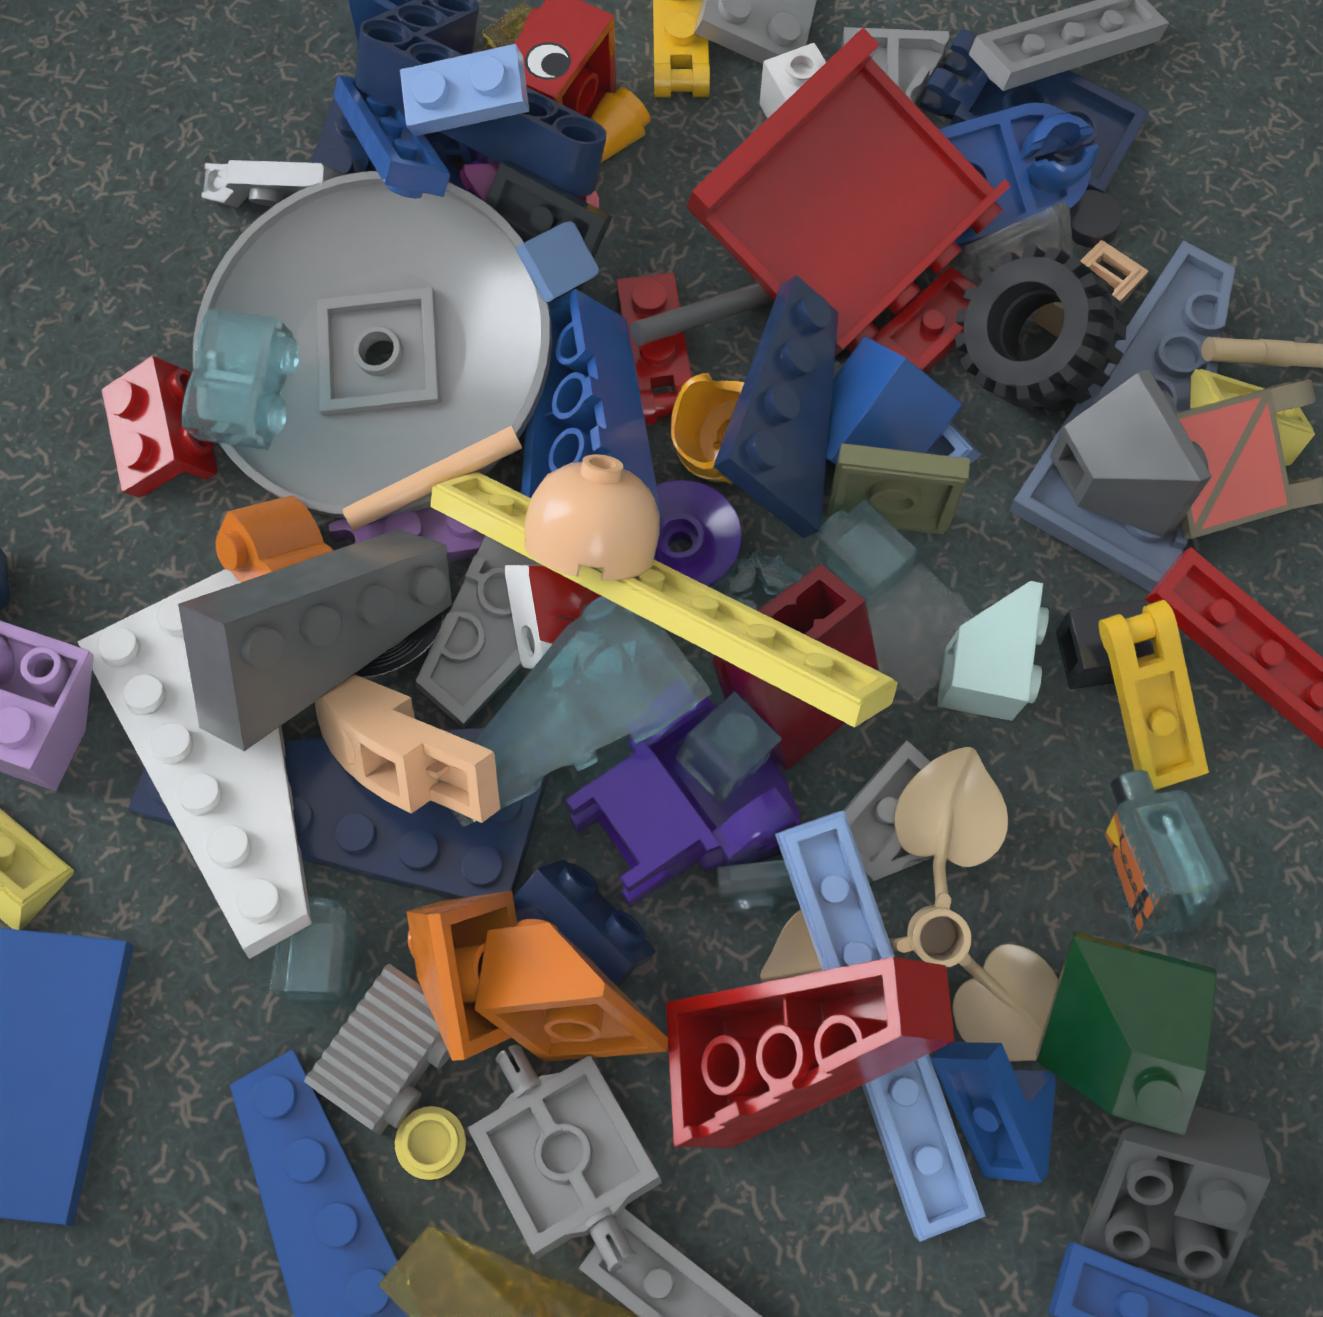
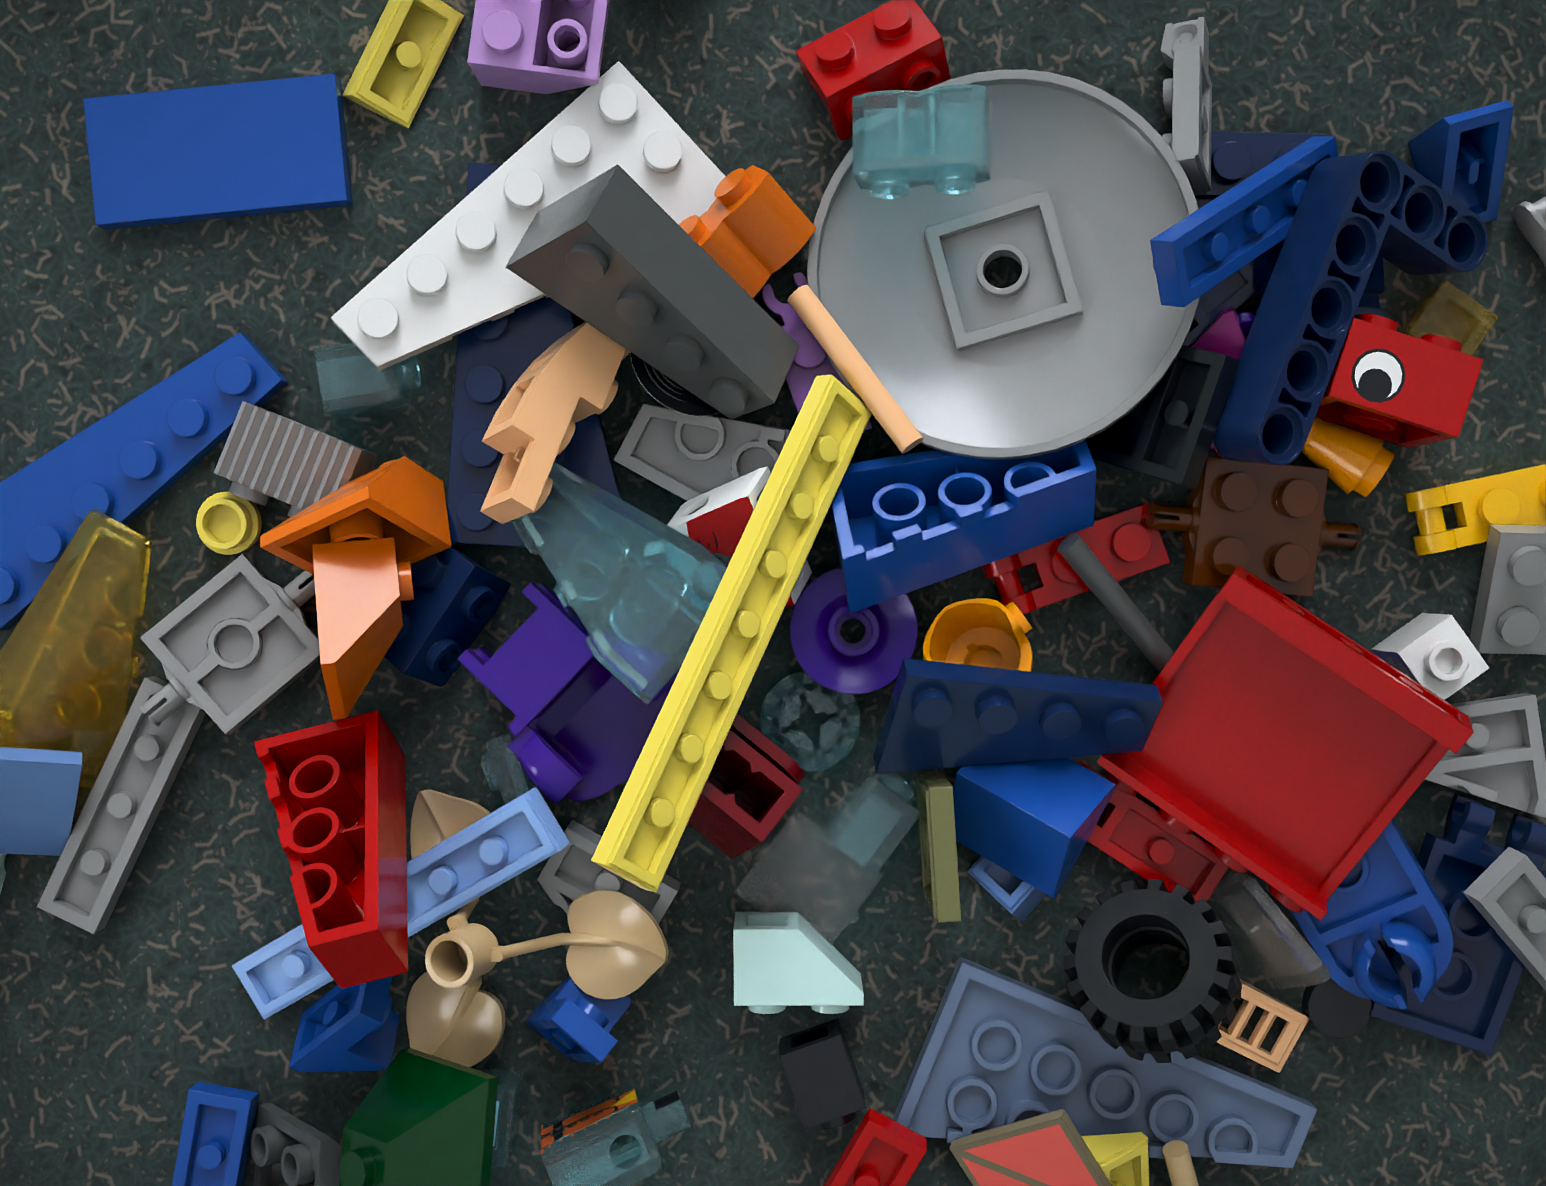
camera: 75 degrees right, 20 degrees up
light blue plate [400,44,529,136] -> none
medium blue slope [516,221,599,303] -> none
light nougat cylinder [524,454,660,580] -> none
clear light blue brick [676,692,782,804] -> none
dark grey slope [1050,368,1212,537] -> none
yellow plate [1099,600,1209,792] -> none
none -> blue slope [524,976,631,1063]
none -> reddish brown plate [1145,456,1361,597]

